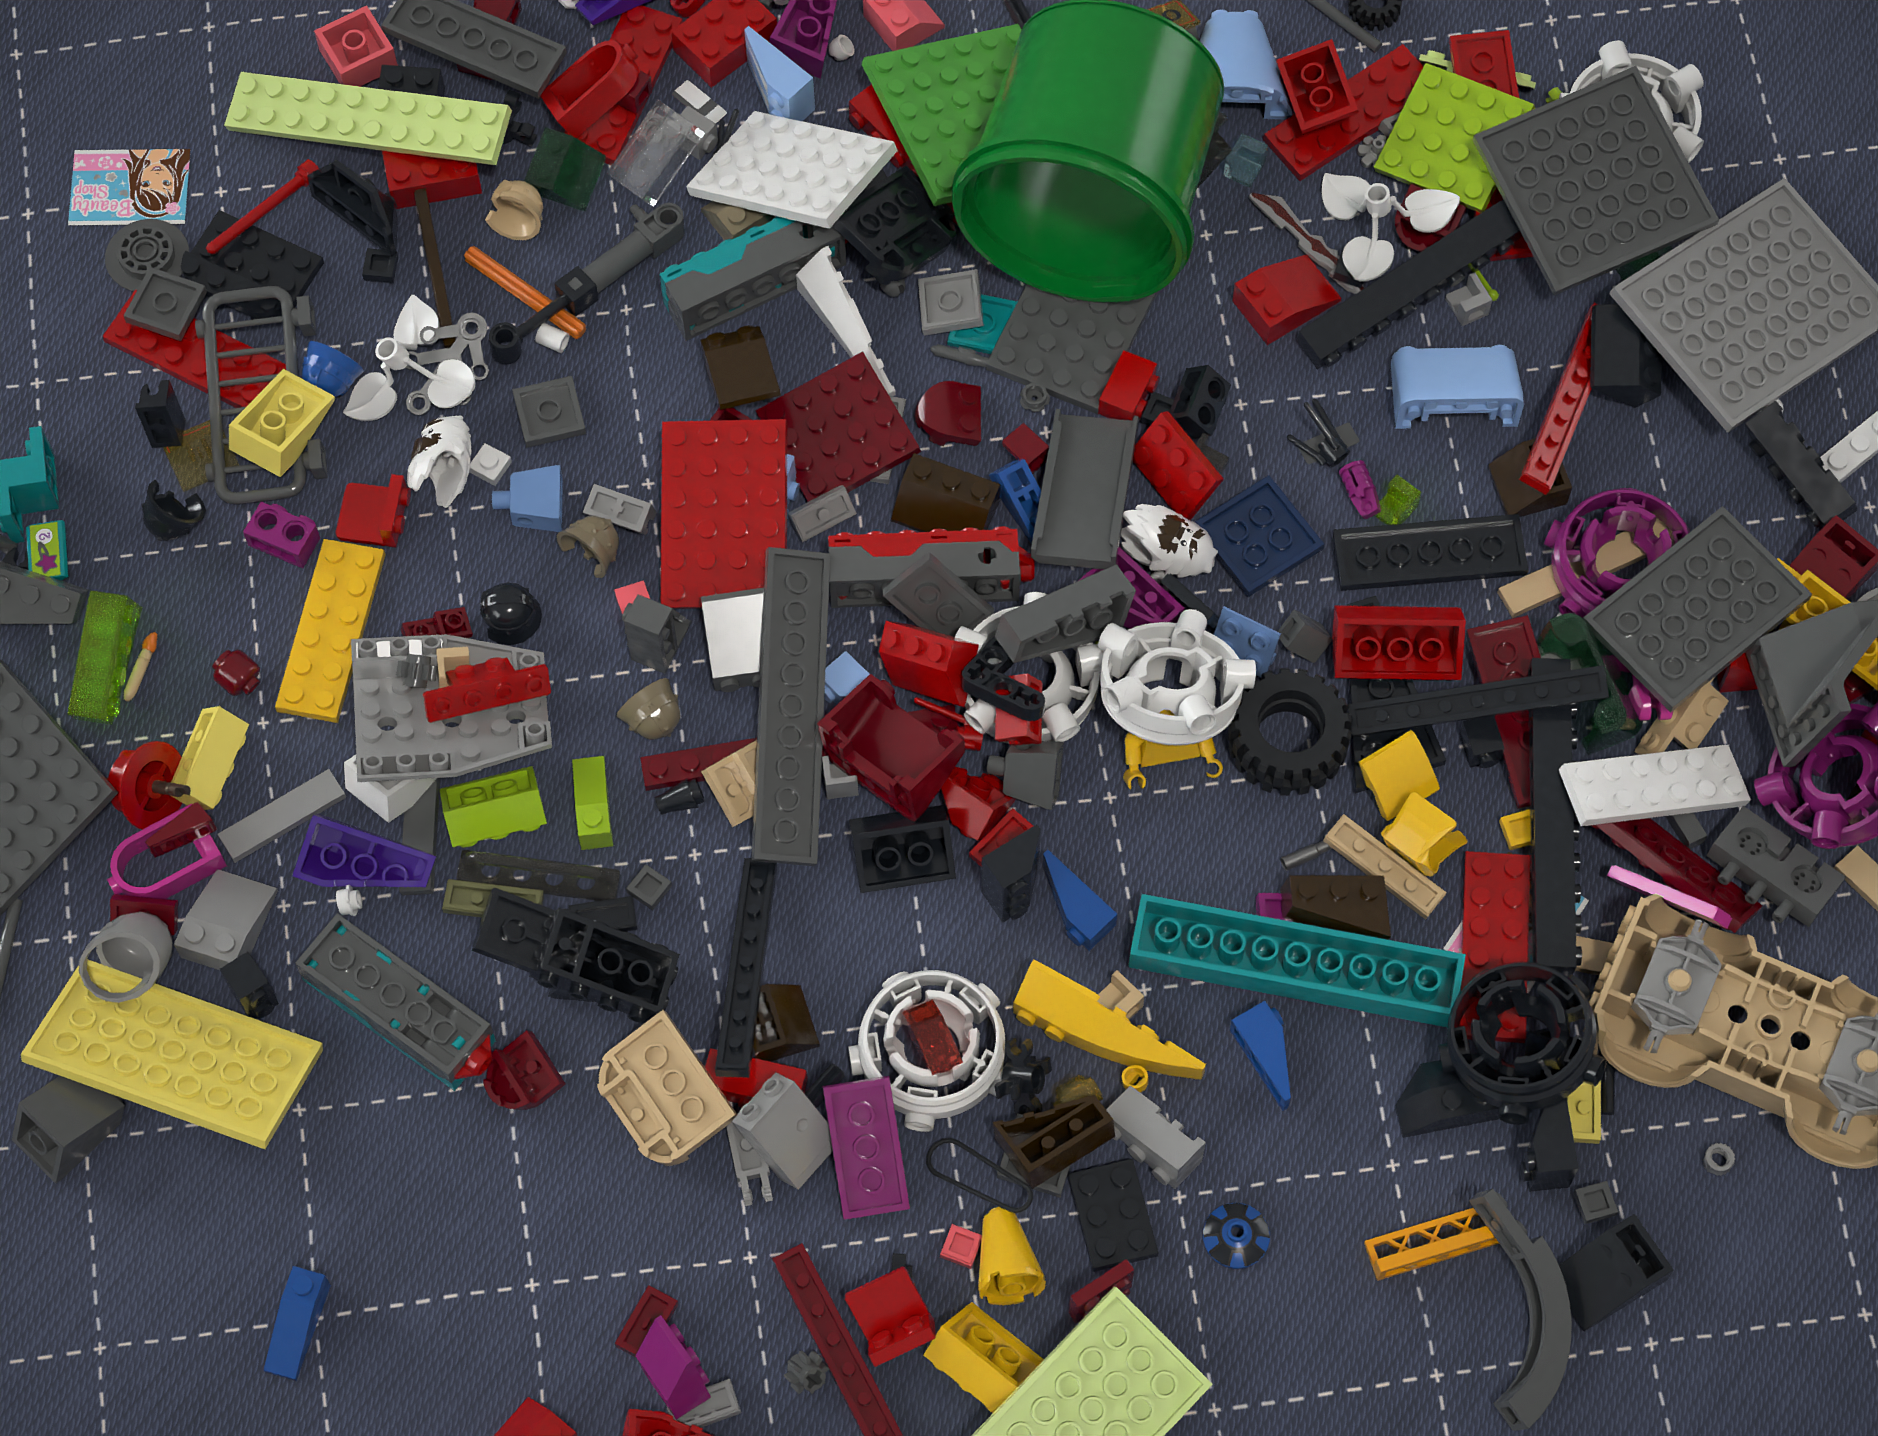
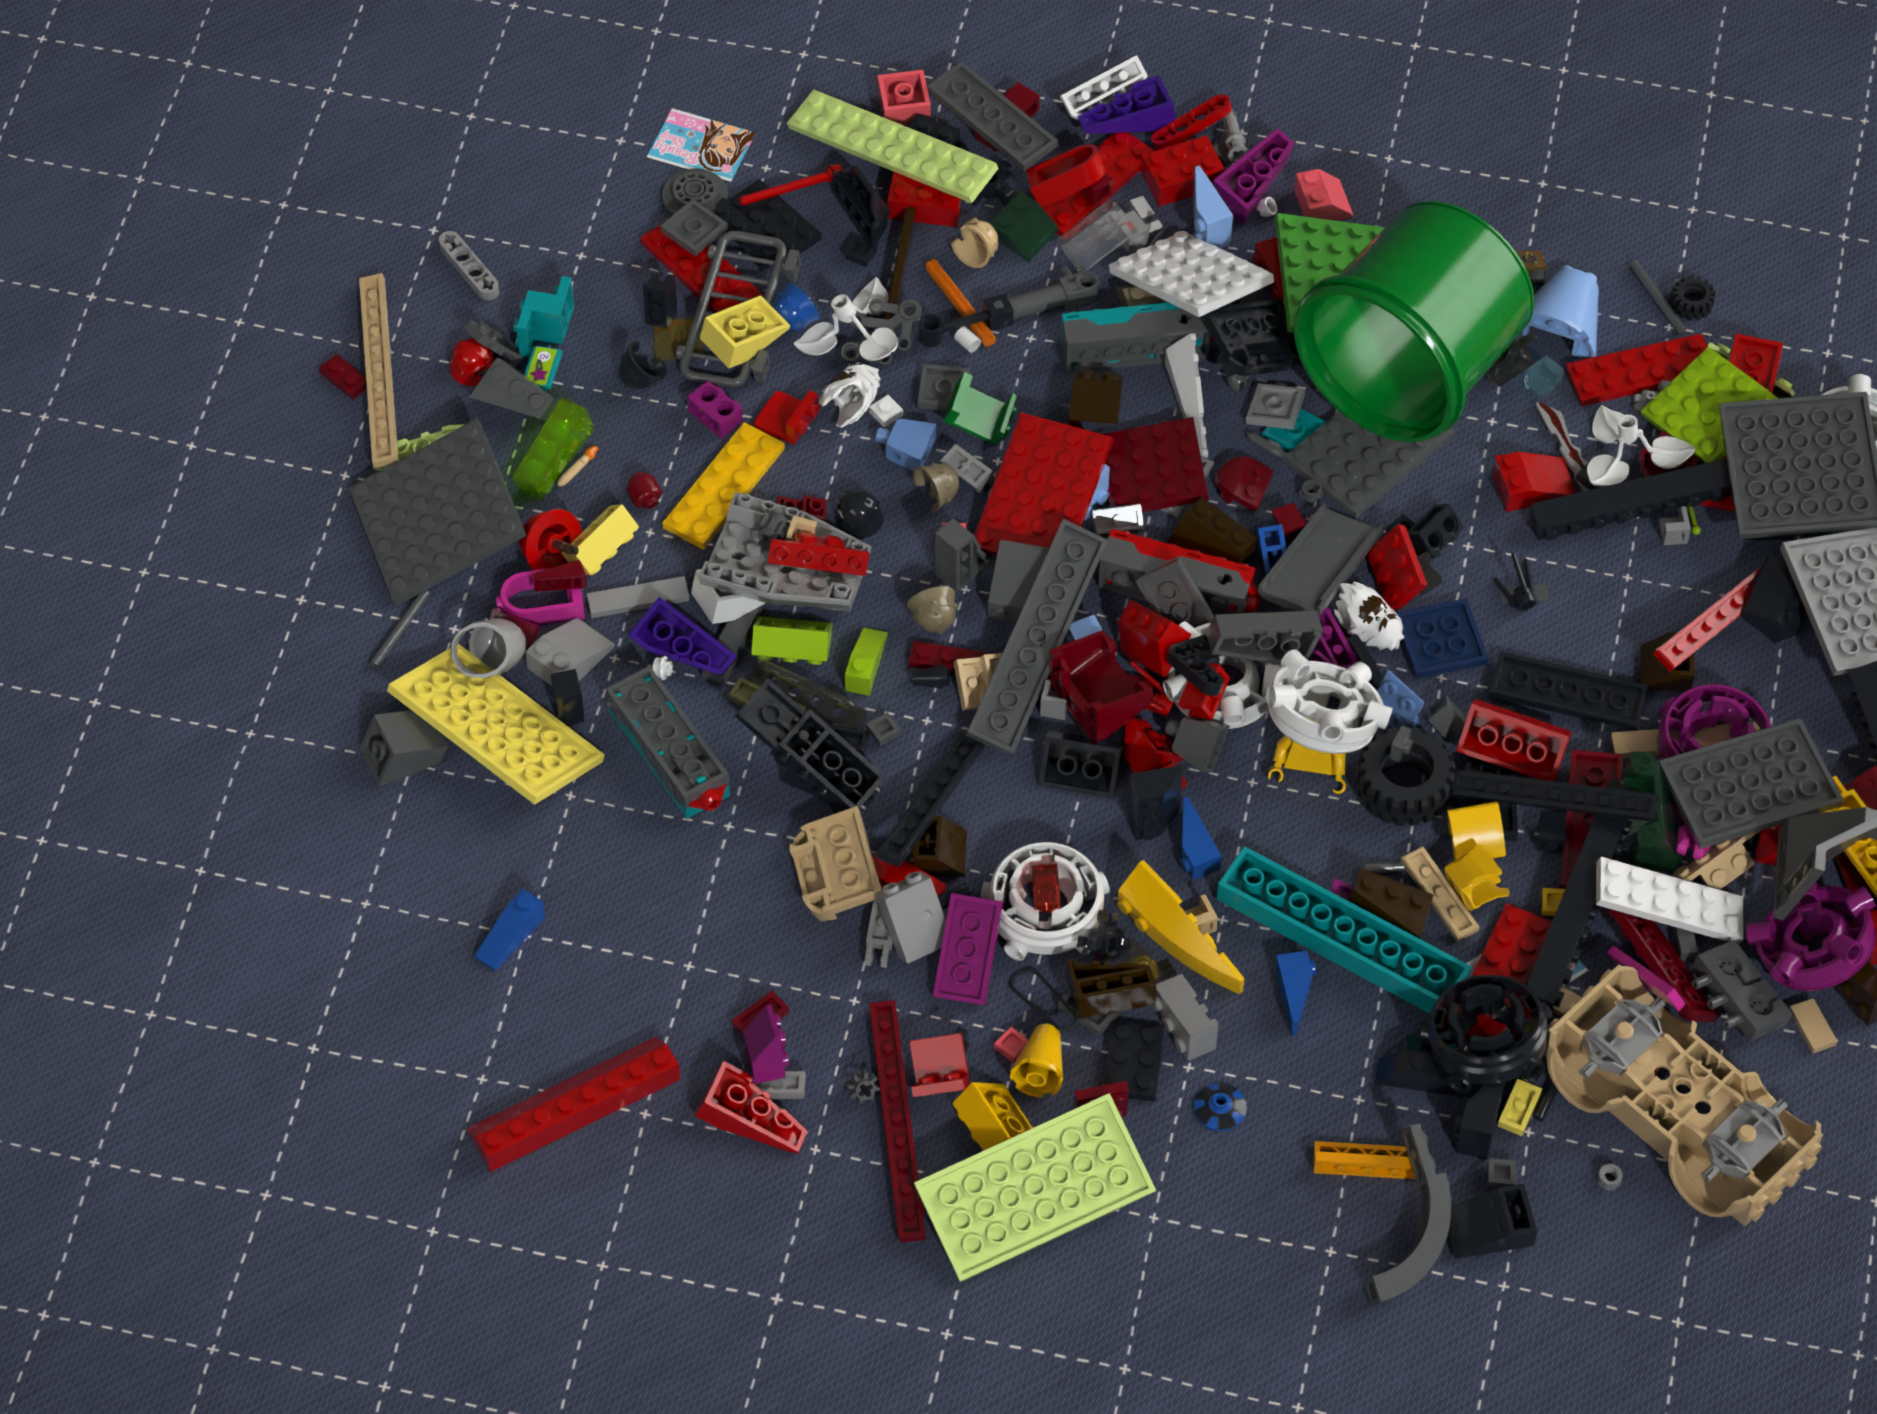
camera: 20 degrees right, 10 degrees down
dark red slope [483,1030,566,1110] -> none
red brick [1098,350,1160,421] -> none
yellow hinge [1121,1065,1148,1093] -> none
red slope [1276,39,1359,134] -> none
magenta hinge [1339,460,1381,519] -> none
clear neon green panel [1374,474,1422,525] -> none
light blue windscreen [1391,345,1524,429] -> none
none -> panel [943,372,1017,445]
none -> dark grey plate [1390,725,1413,762]

